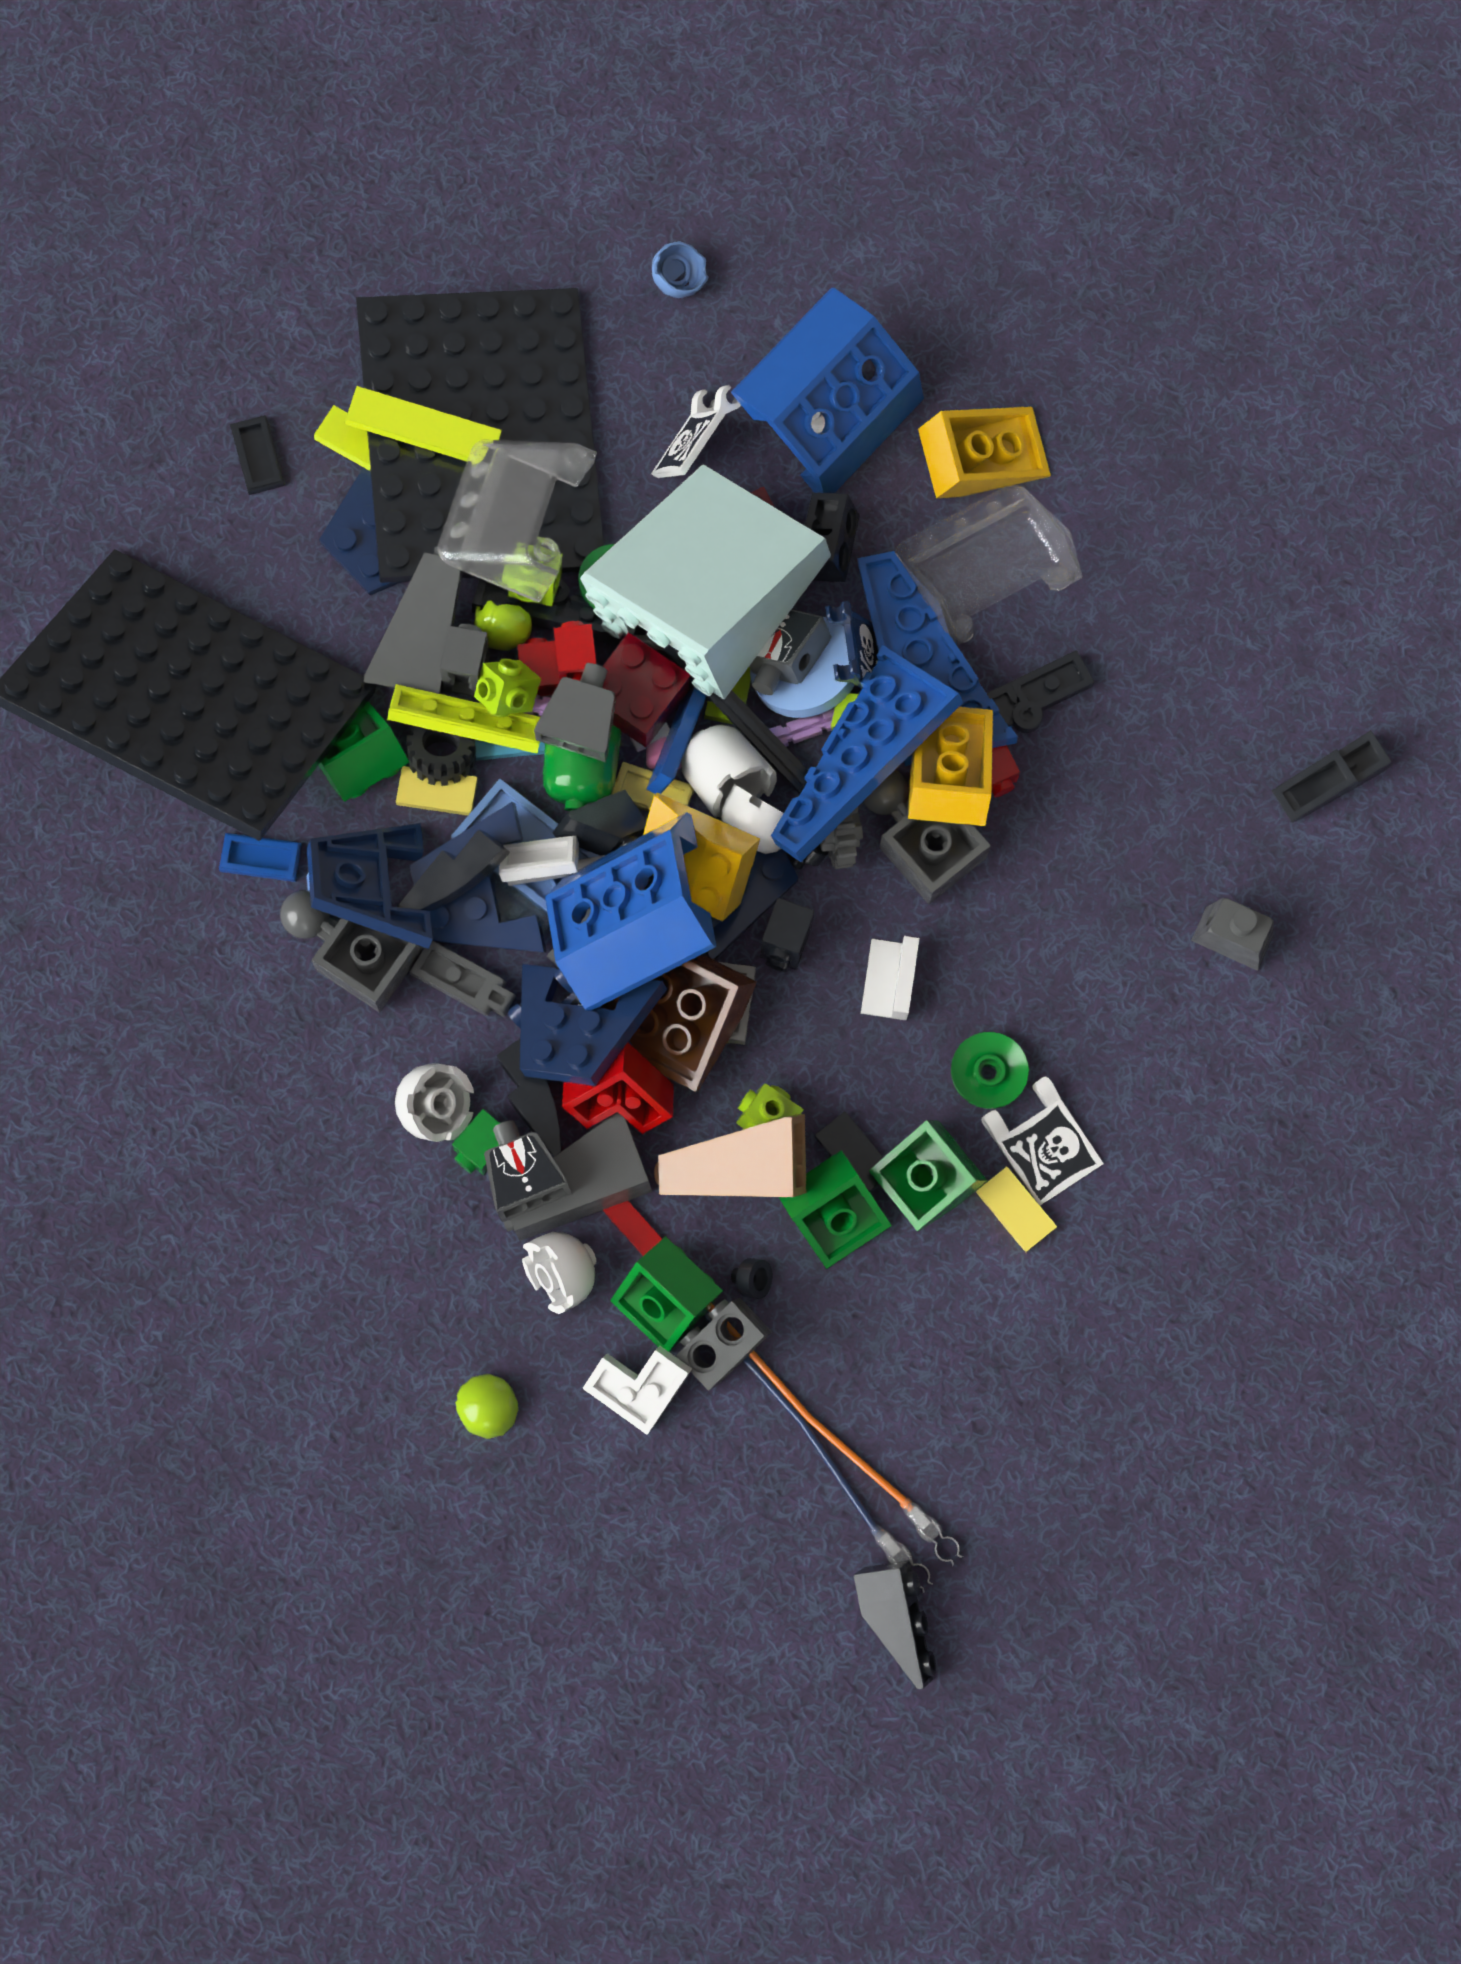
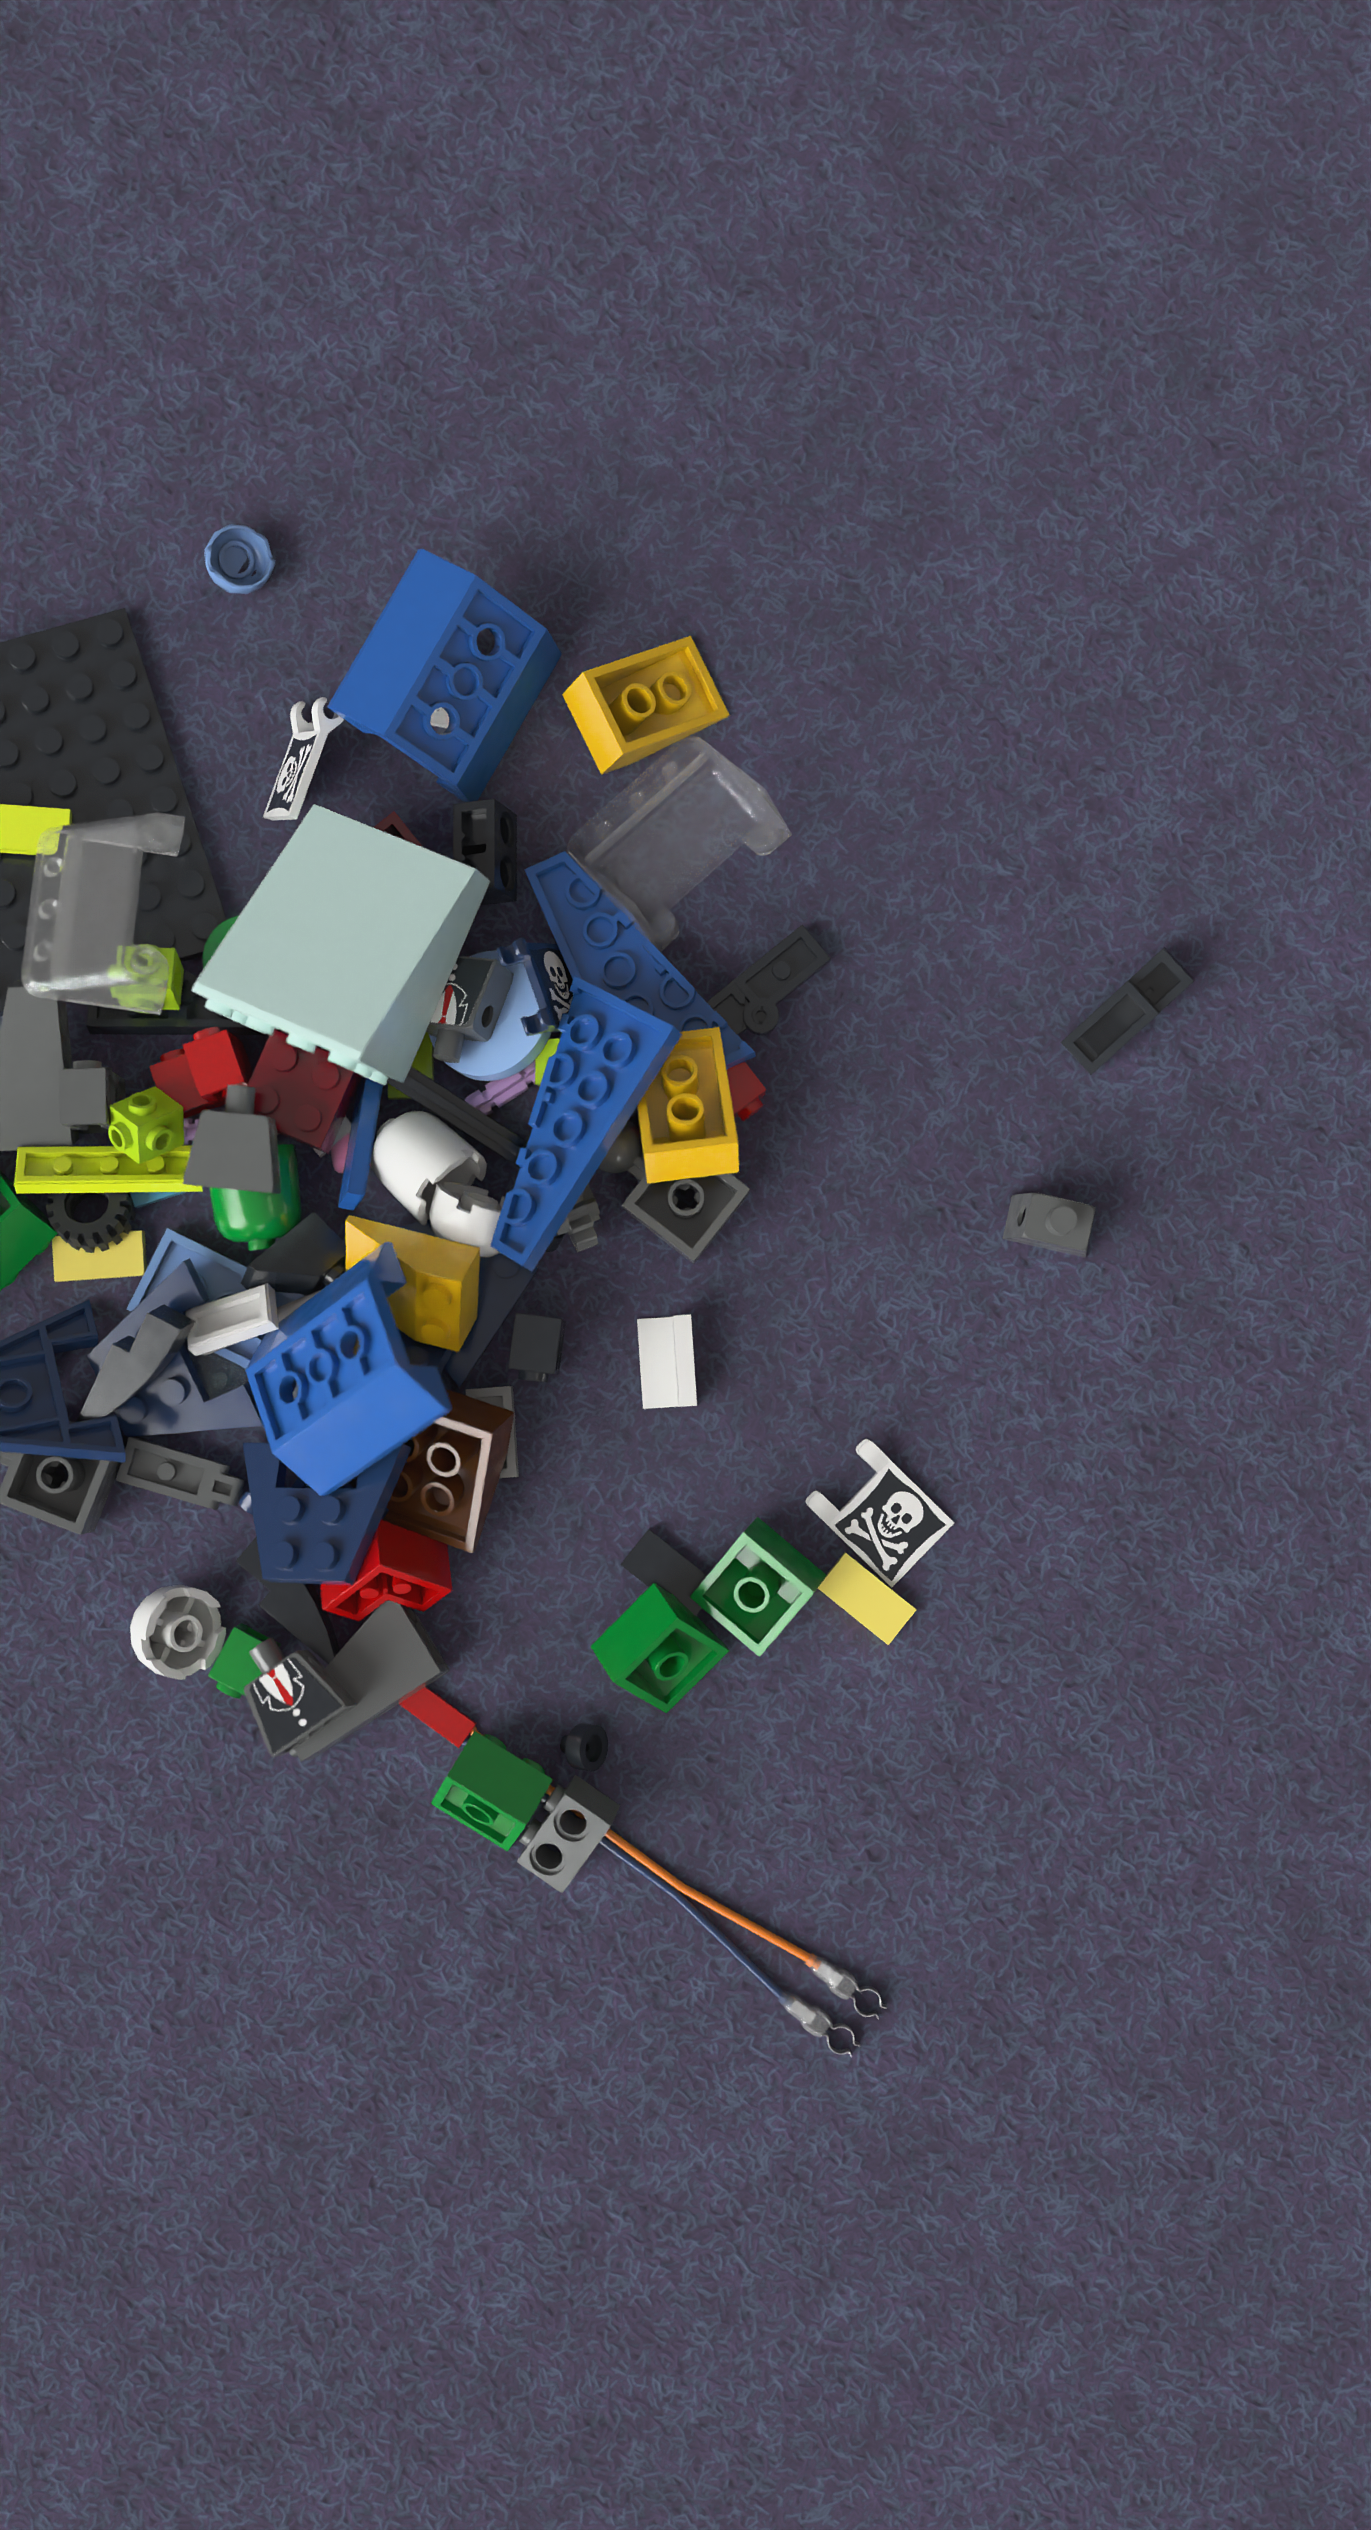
camera: 10 degrees left, 10 degrees up
lime hair [455,1373,518,1439] -> none
lime hair [474,600,532,651] -> none
white cylinder [522,1232,596,1314] -> none
white plate [583,1346,692,1434] -> none
light yellow tile [613,762,694,812] -> none
slope [654,1114,806,1197] -> none
lime brick [736,1083,804,1130] -> none
slope [854,1560,936,1689] -> none
green dish [951,1032,1029,1109] -> none

